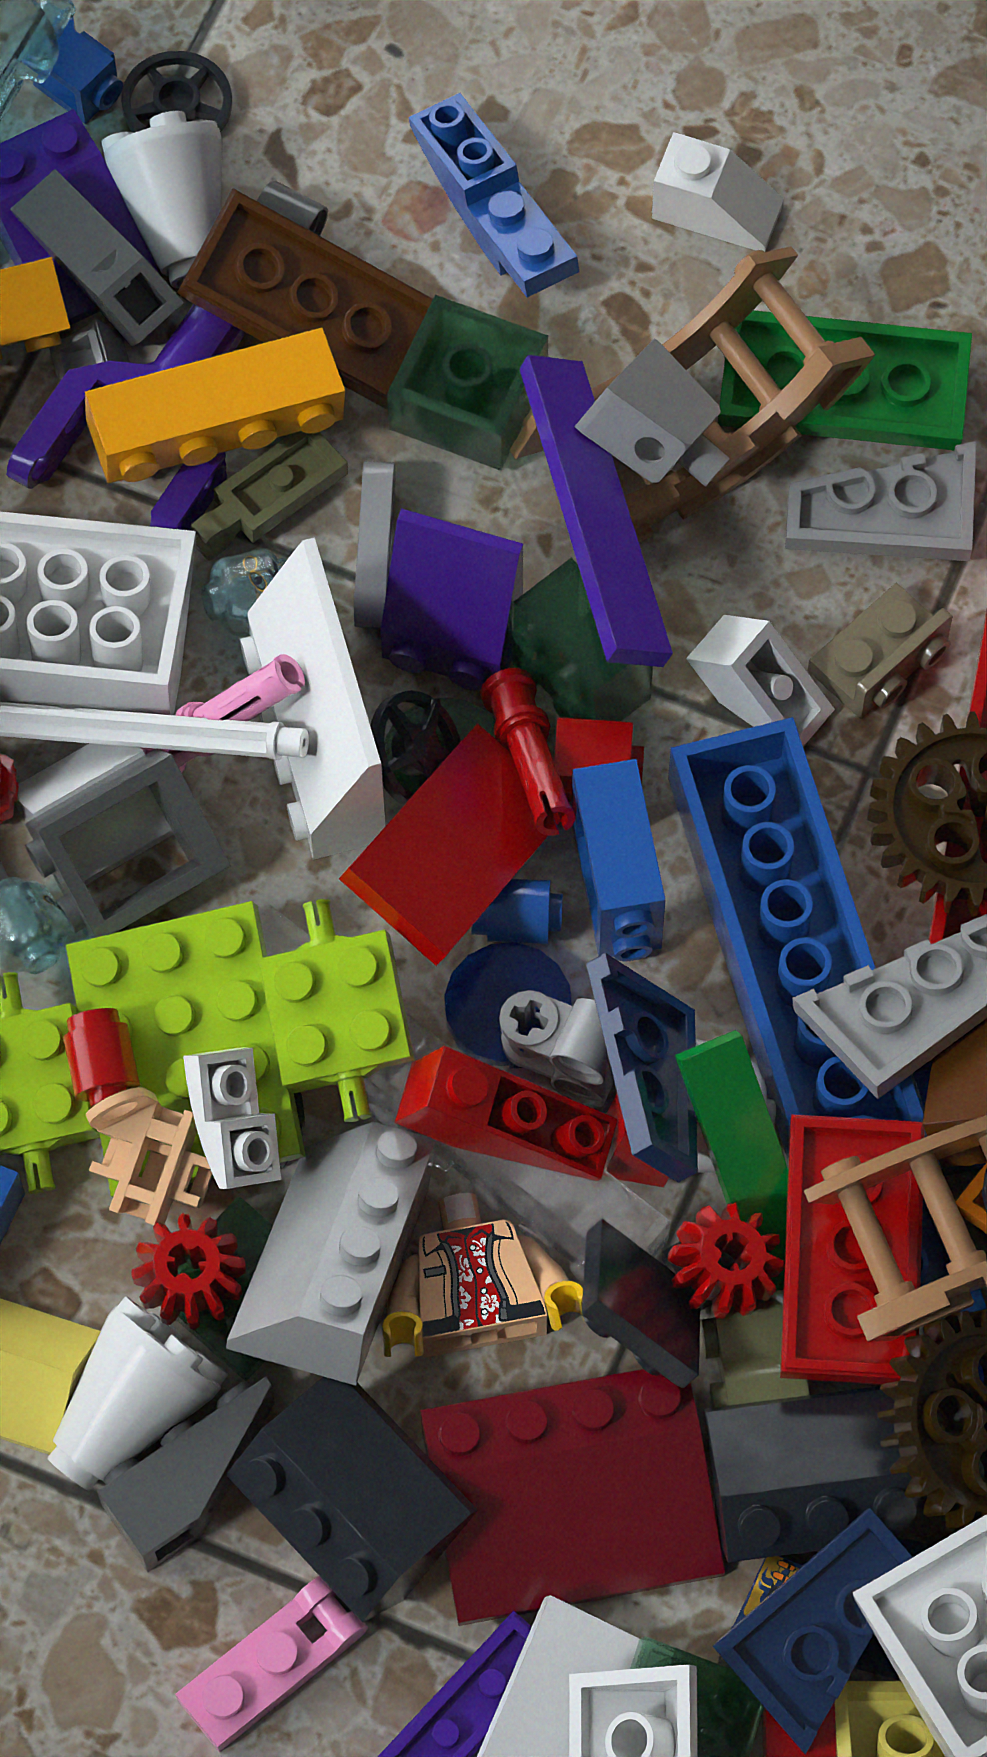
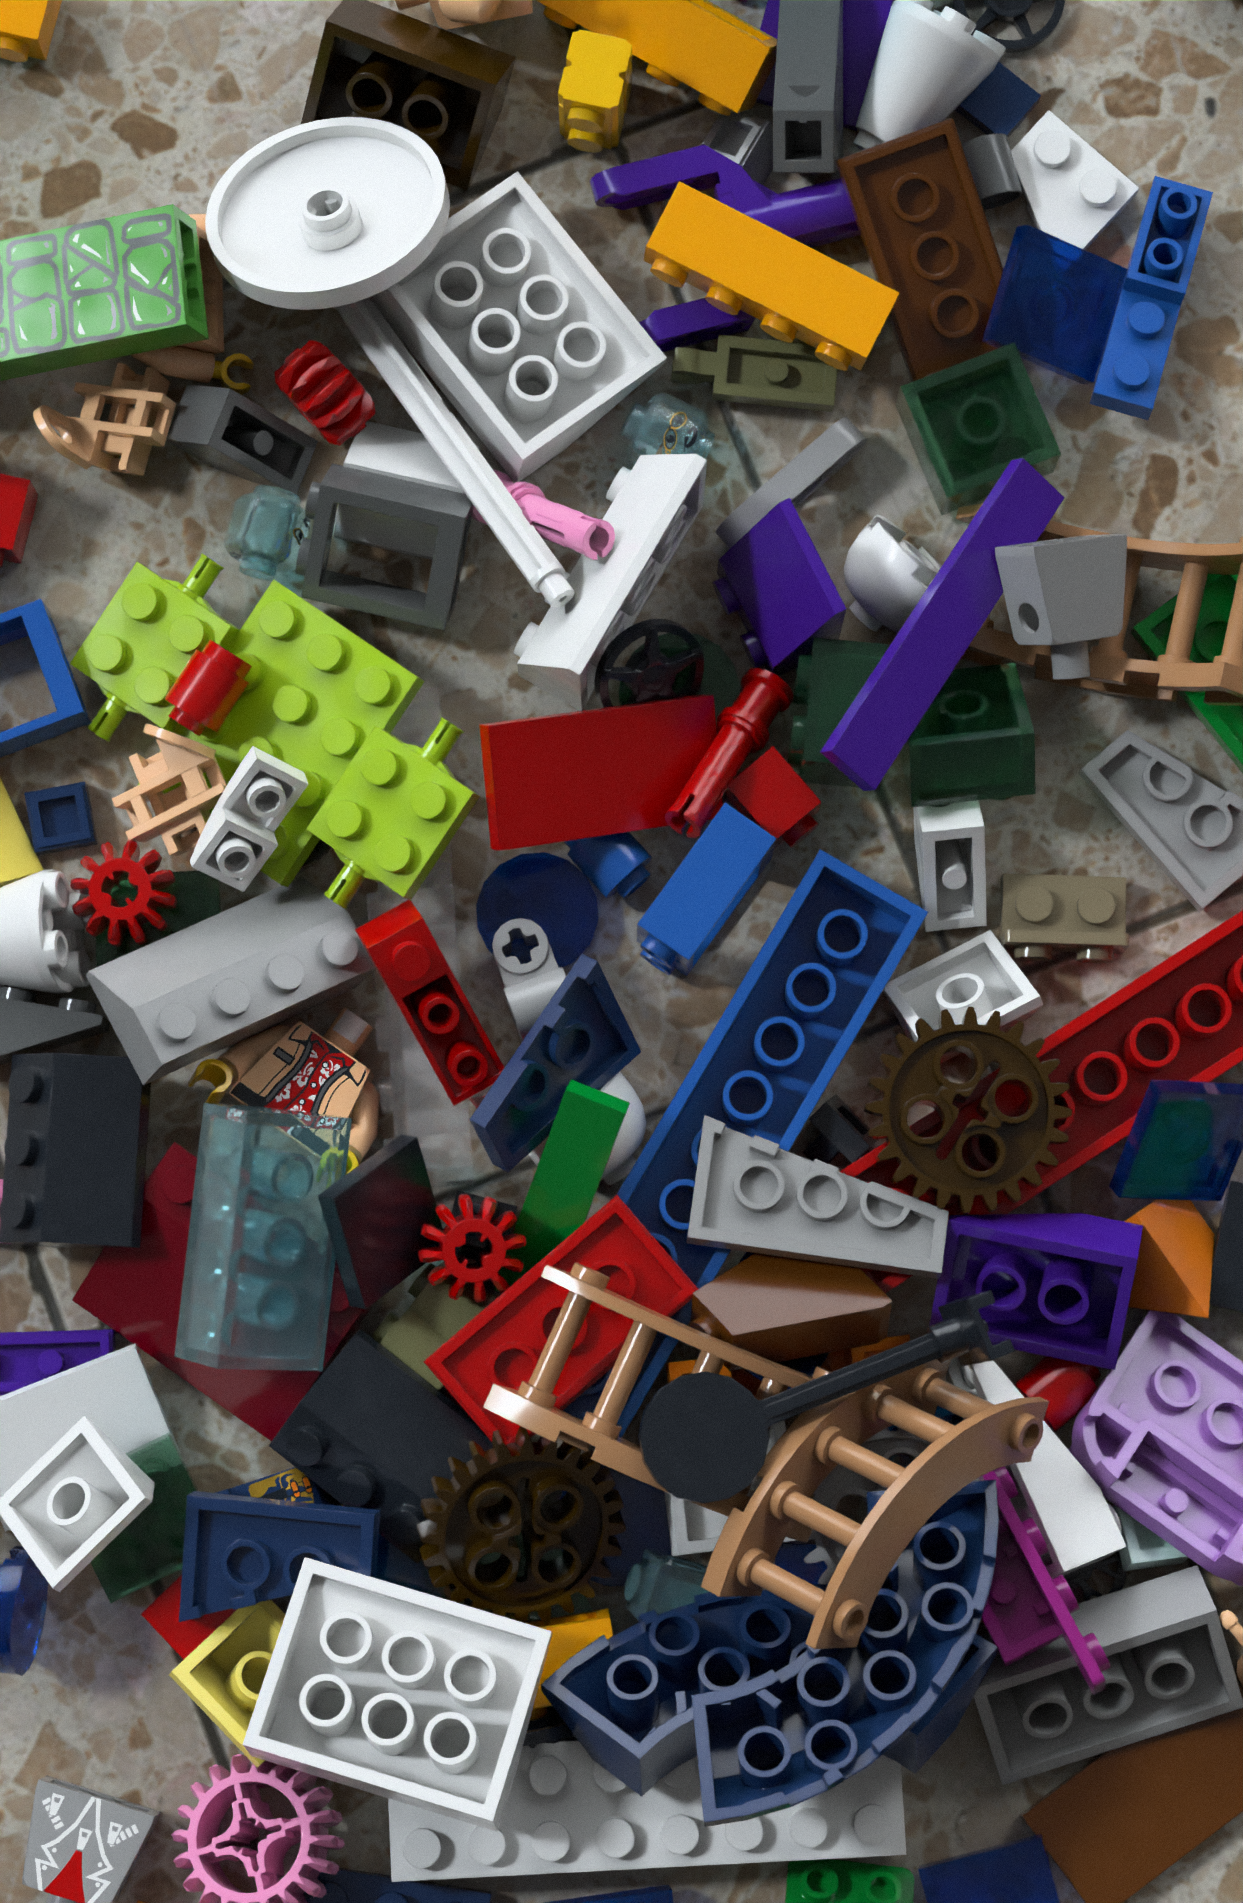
camera: 45 degrees right, 15 degrees up
none -> dark blue tile [24,781,98,856]
none -> clear light blue slope [174,1102,352,1371]
none -> black tile [802,1095,879,1164]
none -> white cylinder [844,514,942,633]
none -> white slope [883,930,1043,1064]
none -> clear green brick [899,663,1036,807]
none -> dark blue tile [955,62,1041,139]
none -> clear blue tile [982,224,1127,384]
none -> white wing [1011,110,1139,278]

